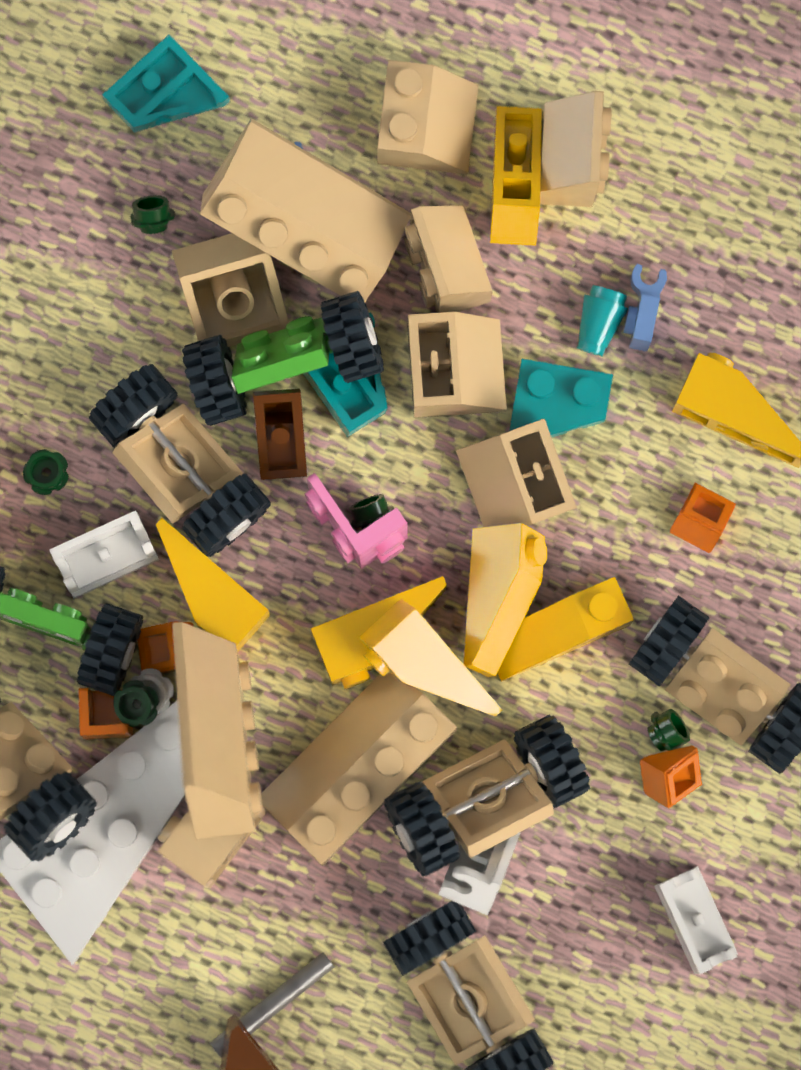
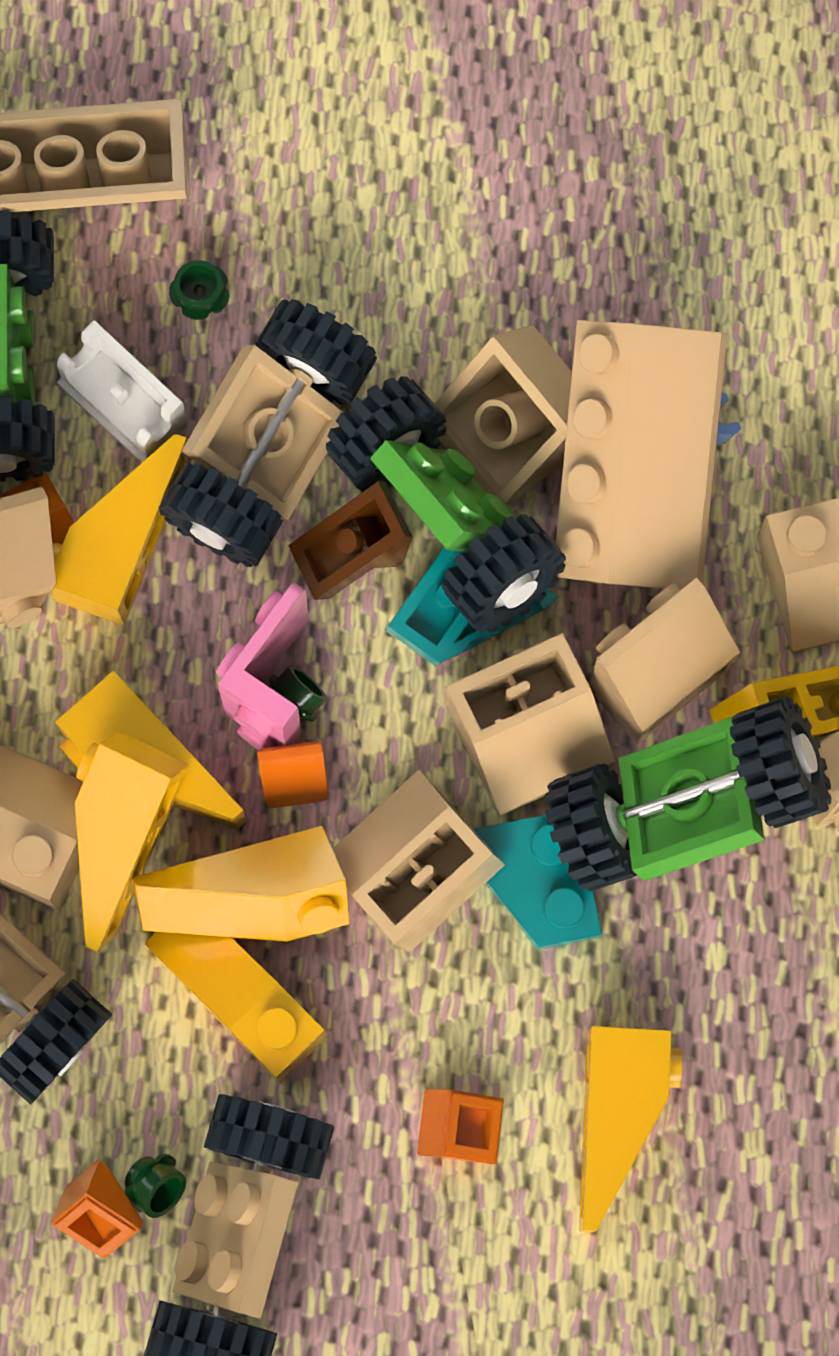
camera: 70 degrees right, 5 degrees down
teal wing [102,34,230,132] -> none
dark green plate [130,195,175,234] -> none
teal cone [577,285,628,357] -> none
medium blue plate [623,264,667,352] -> none
none -> orange slope [257,741,329,808]
none -> plate [545,696,832,891]

